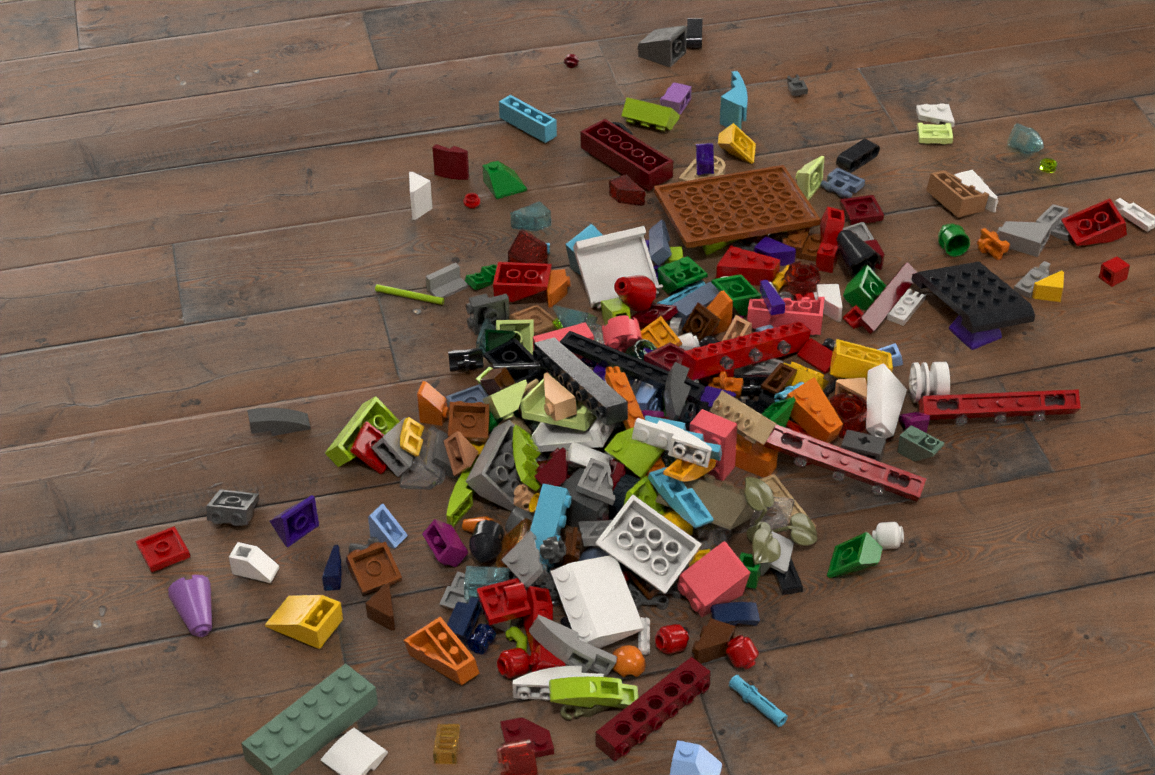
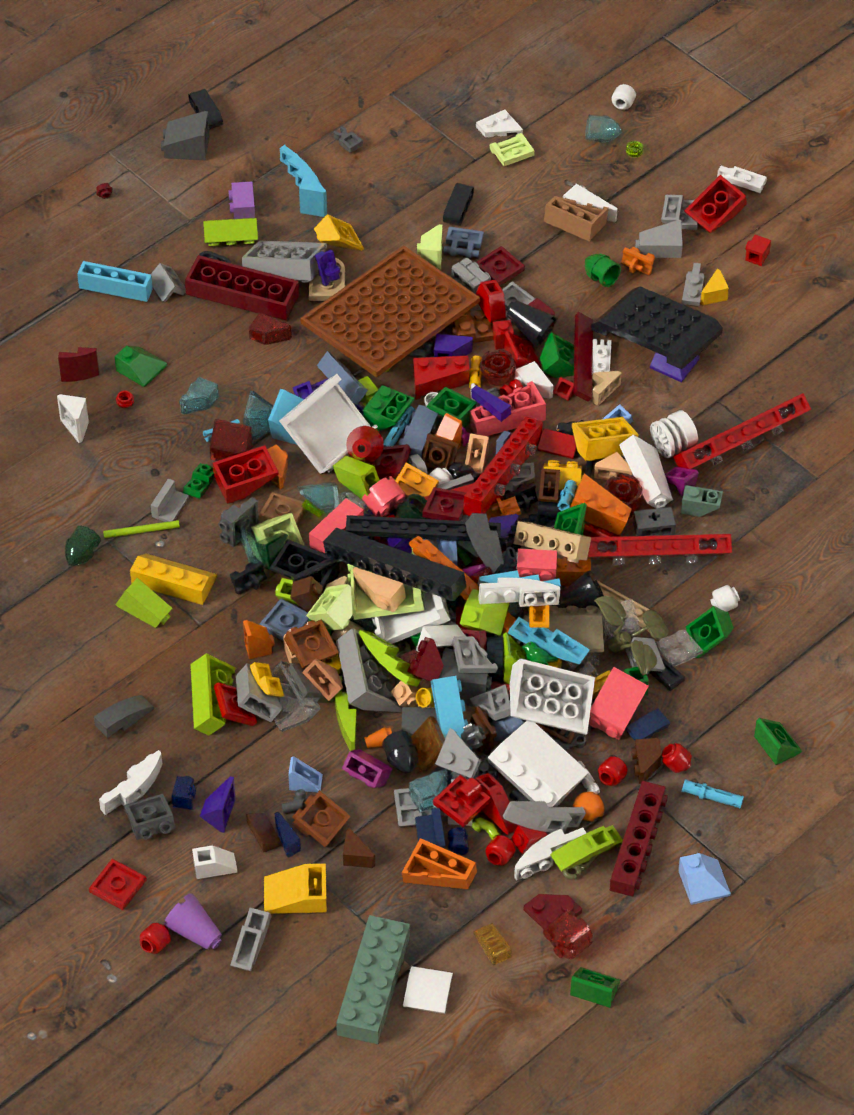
camera: 30 degrees left, 10 degrees up
none -> clear green helmet [65,525,101,566]
none -> white slope [99,750,163,815]
none -> lime slope [115,578,172,628]
none -> yellow slope [130,554,217,605]
none -> red head [139,923,171,954]
none -> light grey panel [151,263,186,302]
none -> clear blue brick [172,776,196,810]
none -> light grey slope [230,908,272,971]
none -> light grey slope [242,241,327,282]
none -> clear light blue slope [243,391,273,443]
none -> reddish brown slope [246,813,282,853]
none -> light grey brick [451,258,491,294]
none -> red slope [504,331,542,373]
none -> green animal [522,642,558,665]
none -> black cone [550,570,604,608]
none -> tan slope [592,371,621,406]
none -> white head [612,84,636,110]
none -> clear piece [655,629,703,667]
none -> green slope [754,718,802,765]

